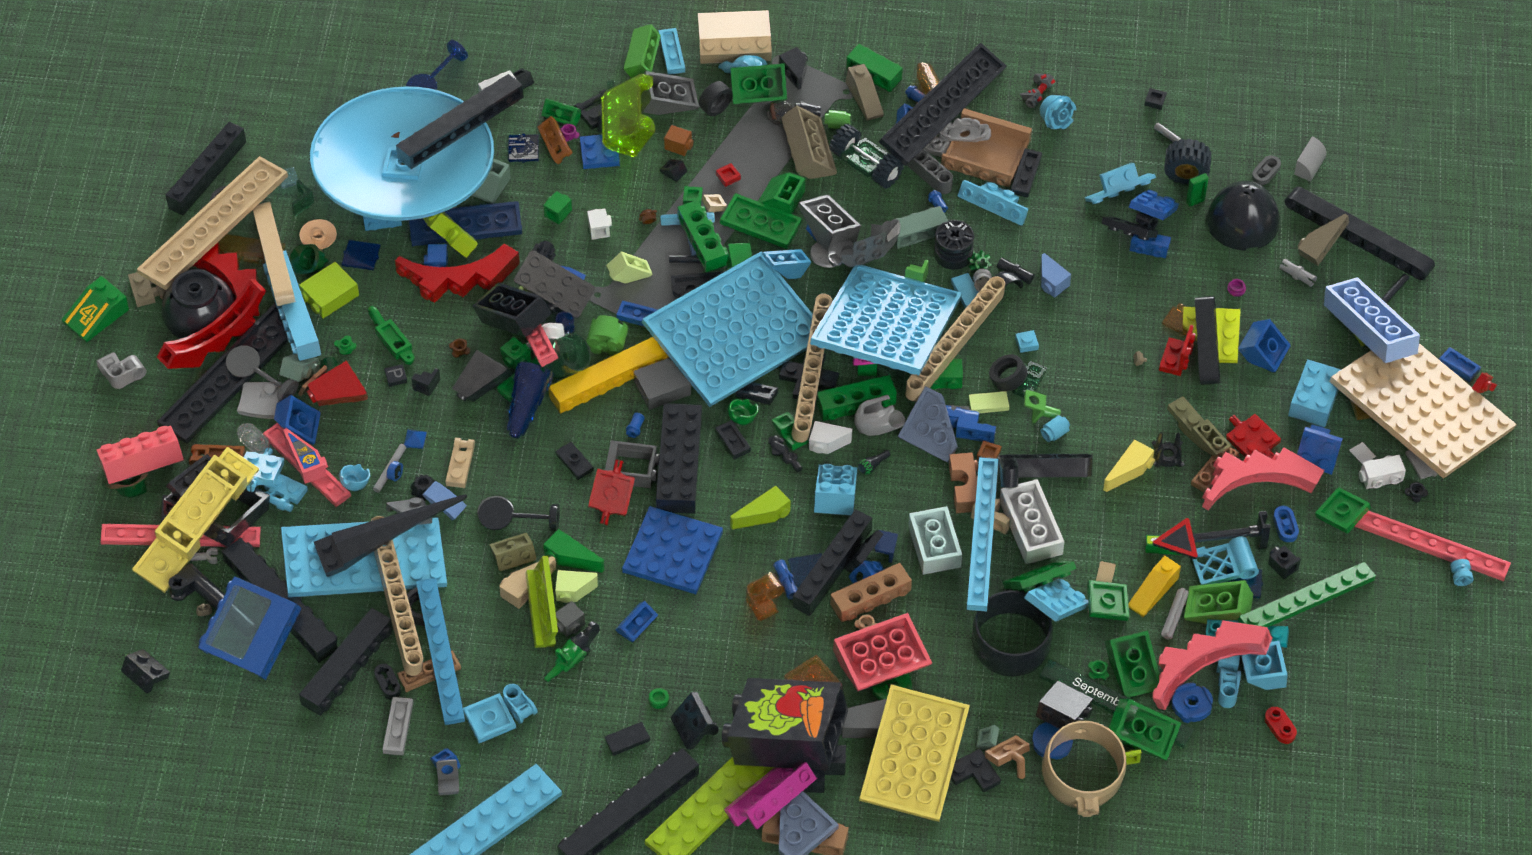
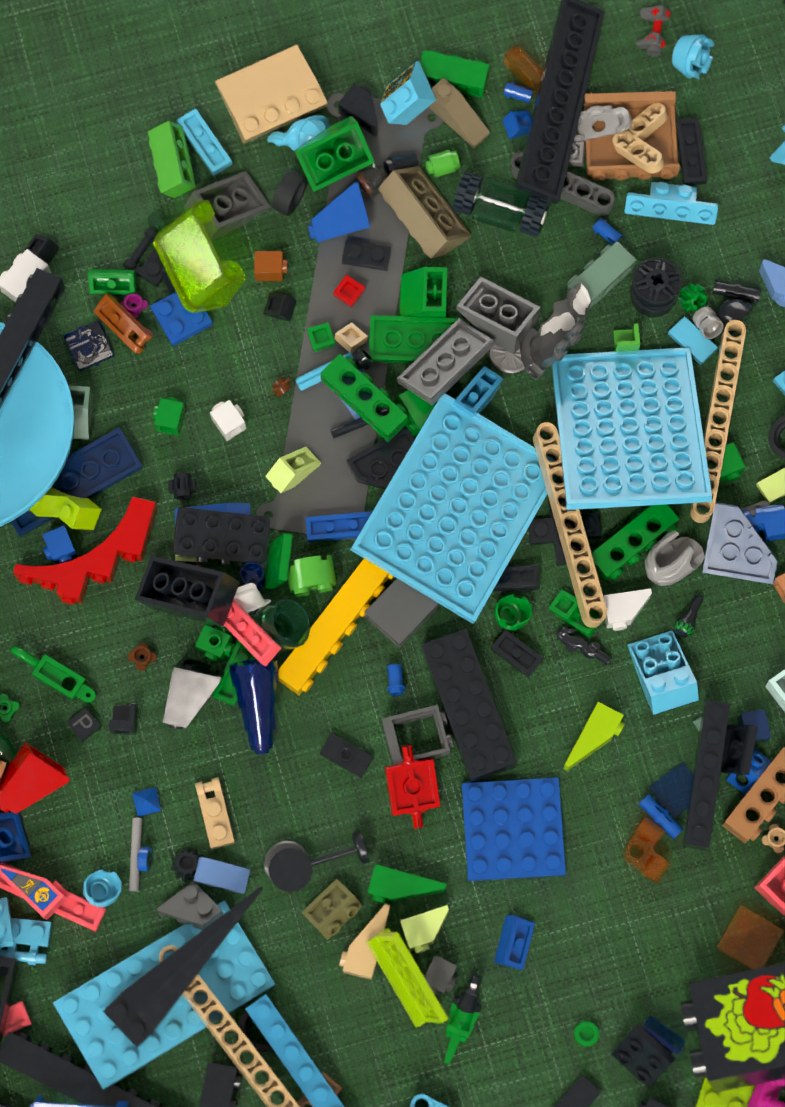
camera: 20 degrees left, 20 degrees up
none -> green tile [264,533,293,590]
none -> blue slope [307,182,370,243]
none -> black plate [342,240,391,271]
none -> black plate [352,348,373,370]
none -> medium azure slope [380,61,436,125]
none -> dark grey tile [397,319,494,405]
none -> tan beam [612,103,668,173]
none -> piece [643,1015,686,1055]

